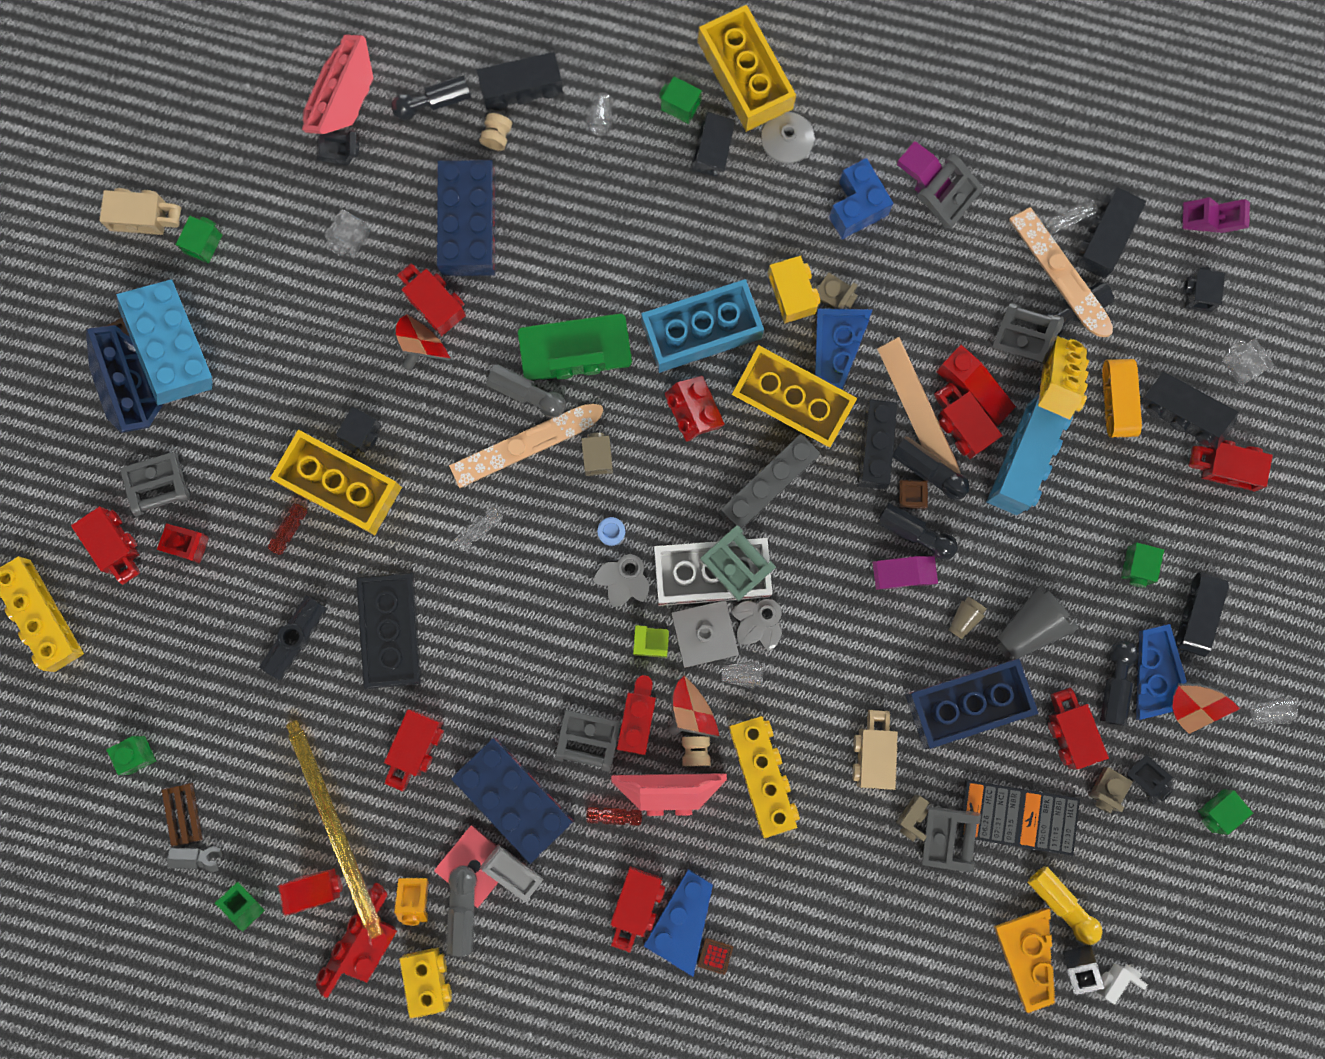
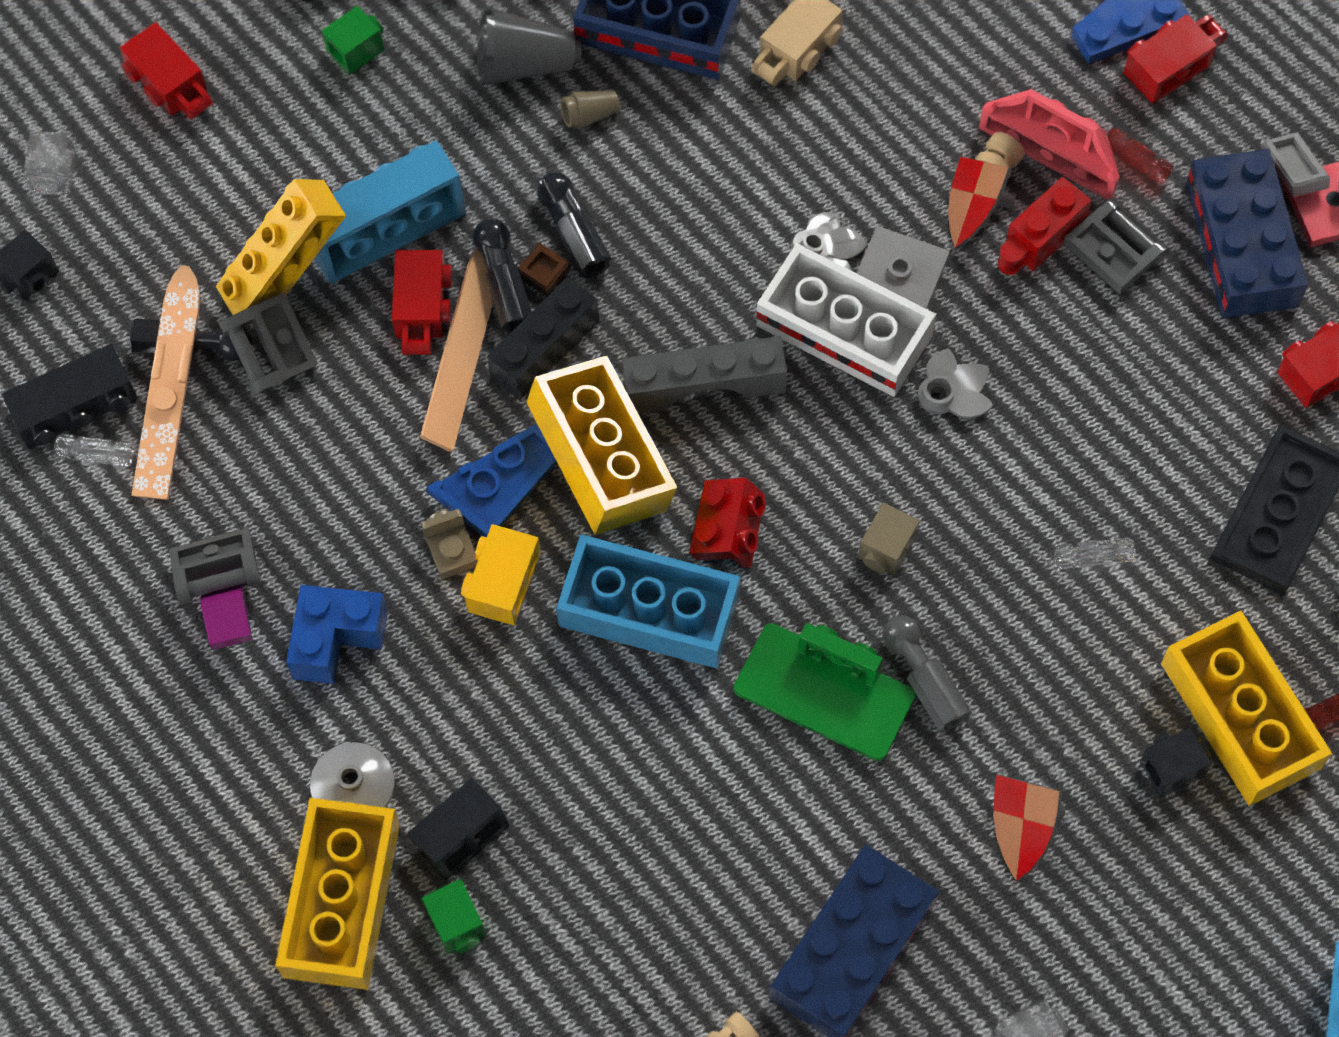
camera: 140 degrees left, 15 degrees down
red brick [396,263,466,337] -> none
light nougat piece [449,404,603,488] -> none
clear cone [586,93,613,136] -> none
light blue tile [597,517,625,546] -> none
lime panel [633,625,669,658] -> none
sand green plate [700,525,776,602] -> none
clear cone [722,661,763,689] -> none
yellow brick [728,716,800,838] -> none
magenta slope [872,556,938,590] -> none
red slope [936,345,1016,427] -> none
light orange beam [1102,359,1142,438] -> none
black brick [1143,371,1239,449] -> none

